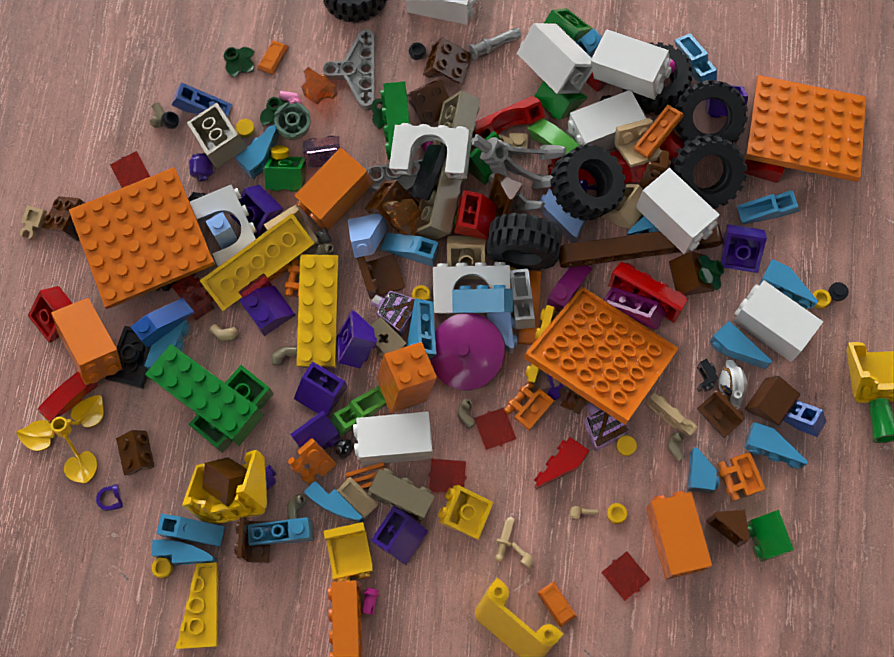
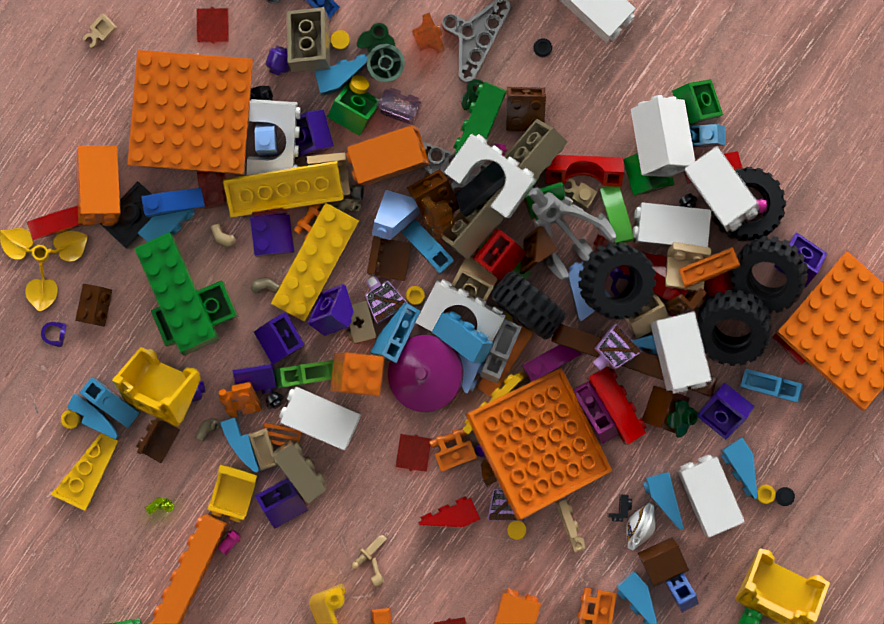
camera: 25 degrees right, 15 degrees up
red slope [28,286,73,343] -> none
reddish brown bracket [42,196,85,241] -> none
reddish brown slope [202,457,247,507] -> none
dark azure slope [248,517,314,546] -> none
bright pink arm [279,91,302,104] -> none
reddish brown bracket [423,37,471,84] -> none
clear red piece [428,459,467,493] -> none
yellow plate [438,485,494,539] -> none
dark tan arm [458,399,476,429] -> none
light grey pin [469,27,522,60] -> none
tan hand [569,506,598,519] -> none
yellow tile [606,503,627,524] -> none
dark tan arm [667,432,685,462] -> none
dark azure slope [675,33,717,82] -> none
dark azure slope [687,447,719,494] -> none
reddish brown bracket [697,390,745,438] -> none
none -> clear neon green arm [145,497,174,515]
none -> torso [592,324,641,371]

